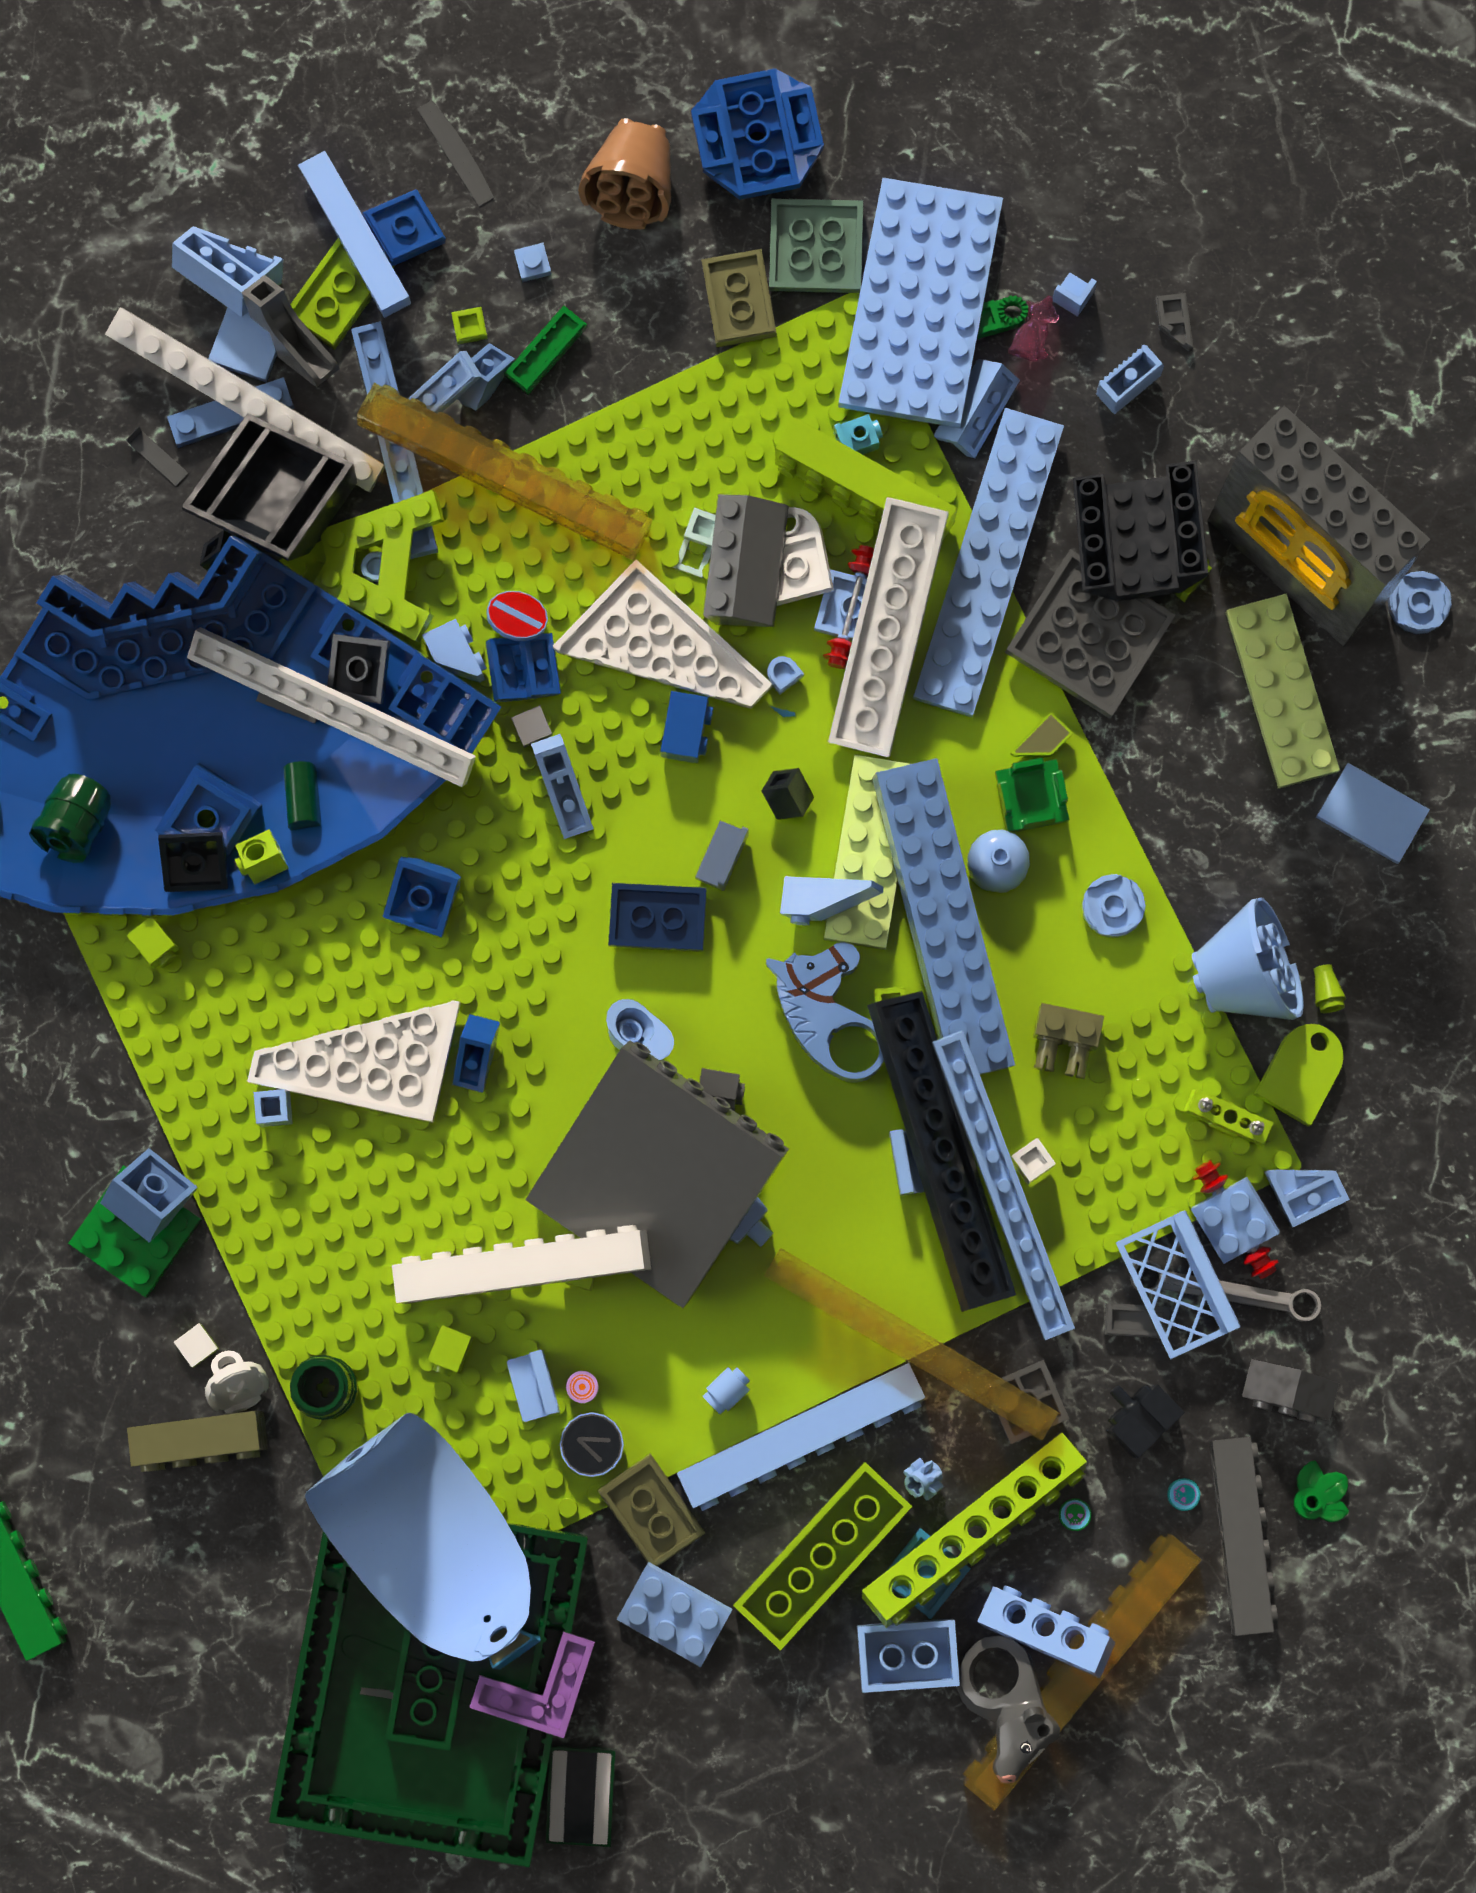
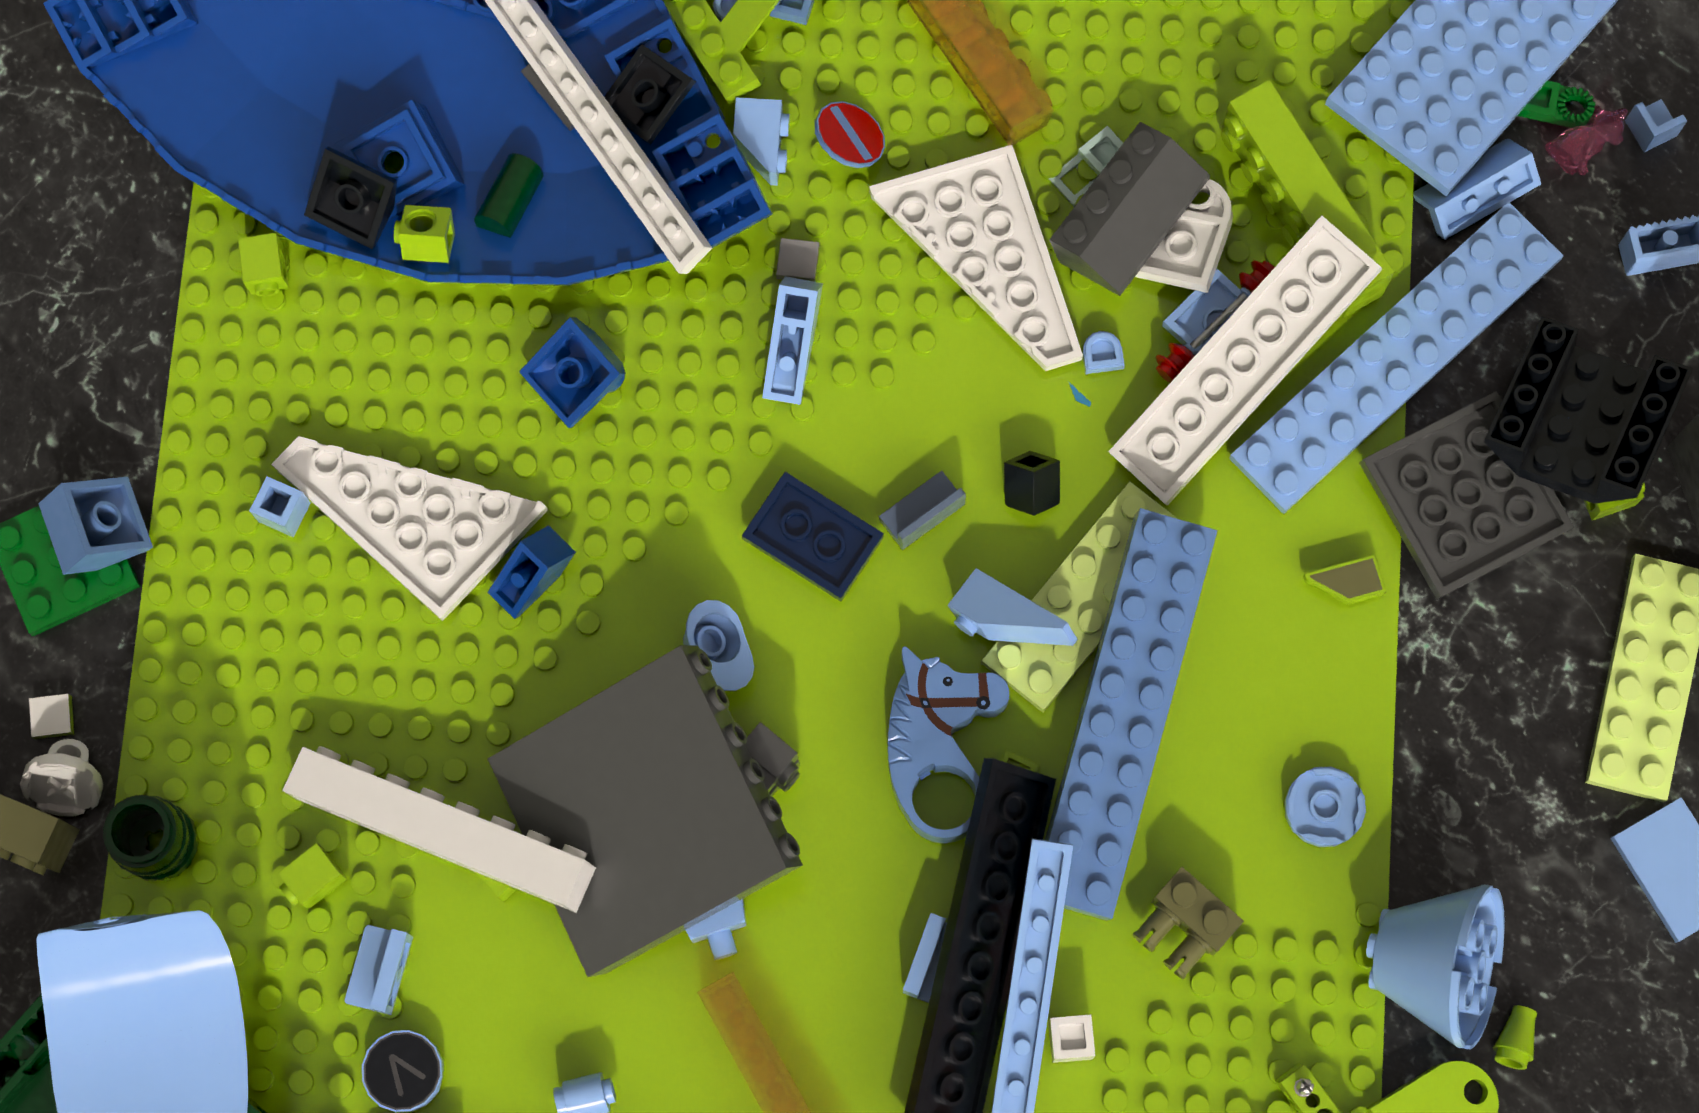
camera: 30 degrees right, 5 degrees down
dark green piece [29,774,111,863] -> none
blue slope [486,633,561,702] -> none
lavender tile [566,1371,599,1403] -> none
blue brick [660,691,714,763] -> none
medium azure brick [833,414,883,455] -> none
light blue cylinder [967,830,1030,893] -> none
green panel [995,758,1069,833] -> none

